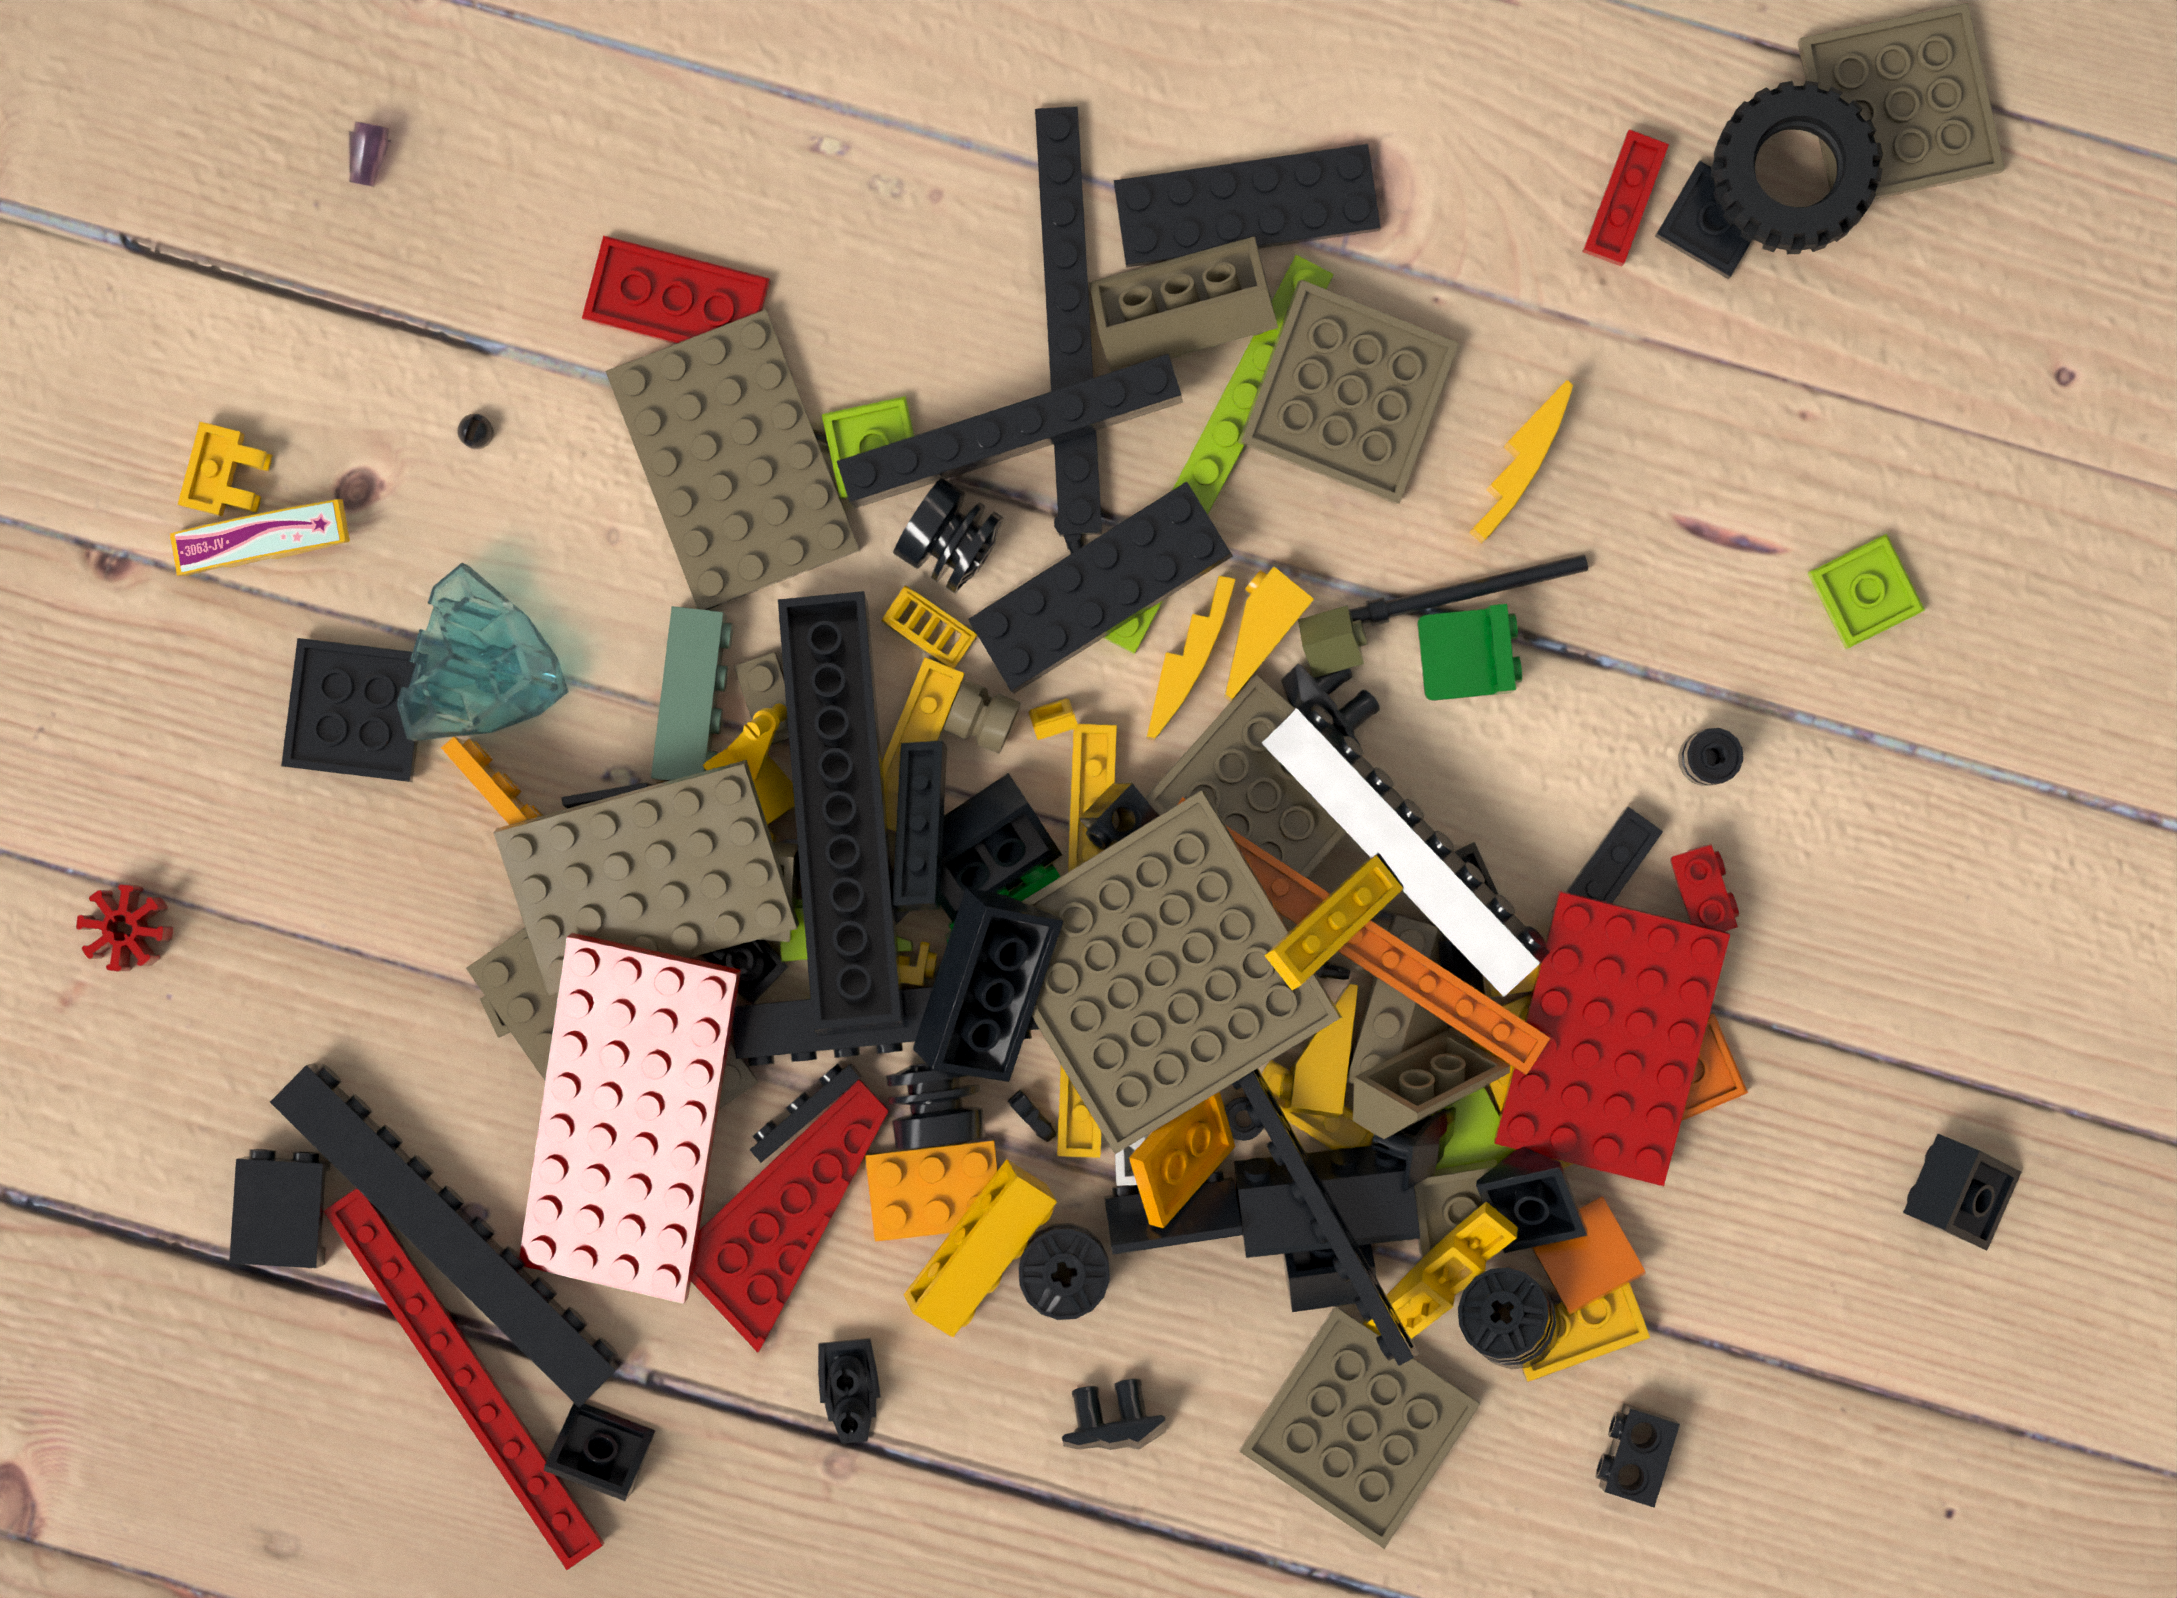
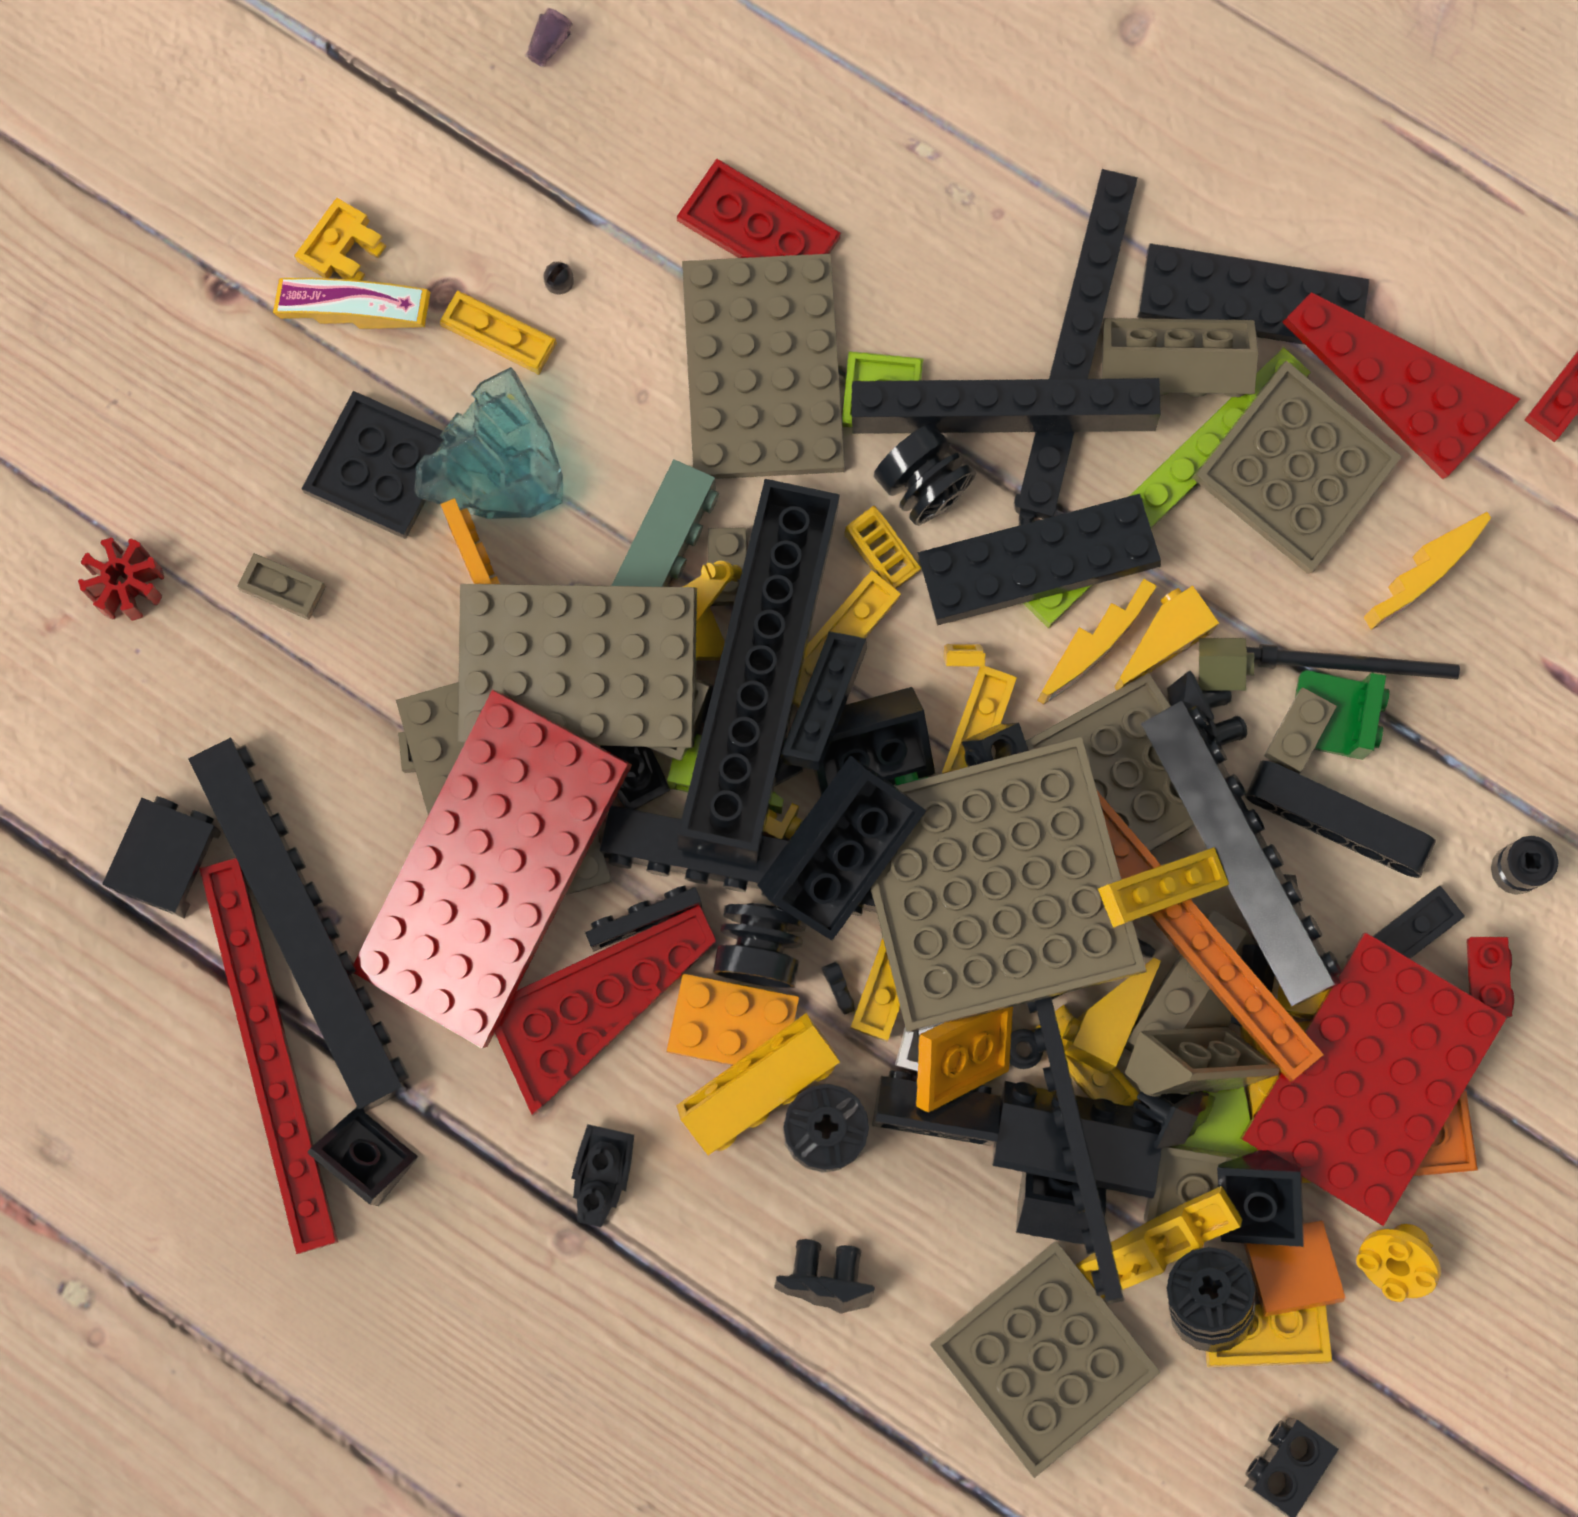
camera: 15 degrees right, 10 degrees down
dark tan wheel [944,679,1021,754] -> none
none -> dark tan plate [237,553,326,620]
none -> yellow tile [439,290,557,375]
none -> black beam [1245,761,1436,878]
none -> dark tan plate [1264,687,1337,774]
none -> red wing [1282,292,1520,479]
none -> yellow plate [1356,1224,1441,1302]

